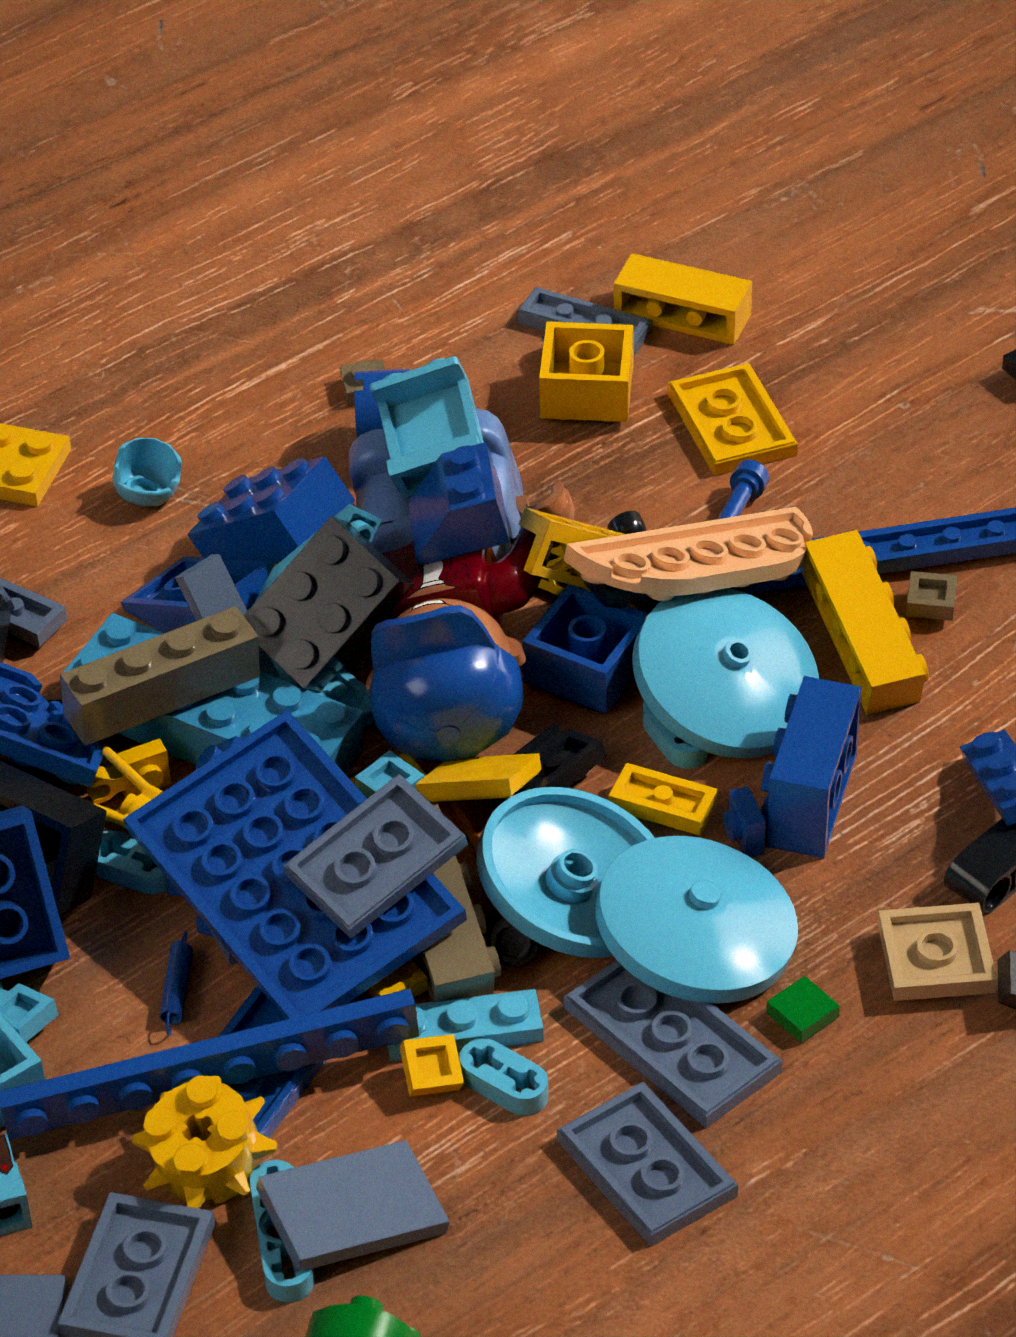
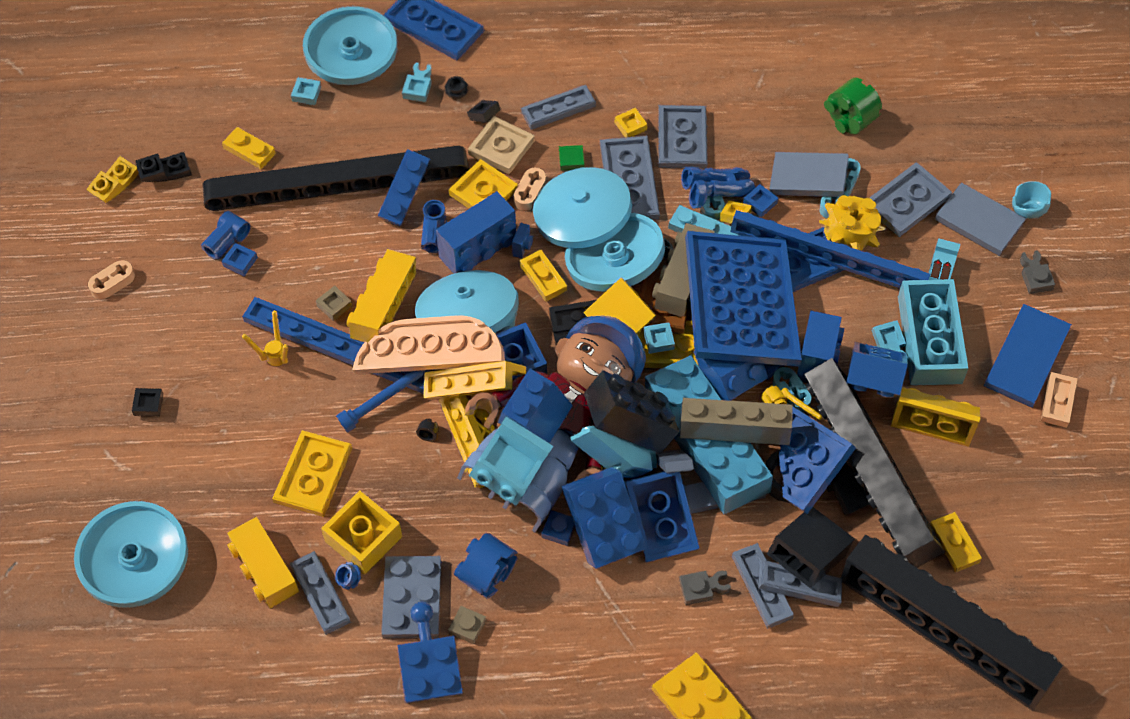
camera: 145 degrees left, 15 degrees up
medium azure hair [112,438,182,507] -> none
blue piece [159,930,193,1036] -> none
sand blue tile [283,774,468,939] -> none
none -> medium azure dish [74,501,188,608]
none -> yellow plant [242,310,288,366]
none -> sand blue plate [382,556,441,639]
none -> blue plate [397,601,463,703]
none -> blue piece [421,200,447,253]
none -> yellow plate [449,159,518,209]
none -> light nougat beam [514,168,546,211]
none -> sand blue tile [521,85,596,130]
none -> yellow plate [615,108,647,138]
none -> dark grey plate [679,571,731,605]
none -> blue piece [681,167,756,209]
none -> blue plate [743,184,778,218]
none -> blue brick [797,311,845,383]

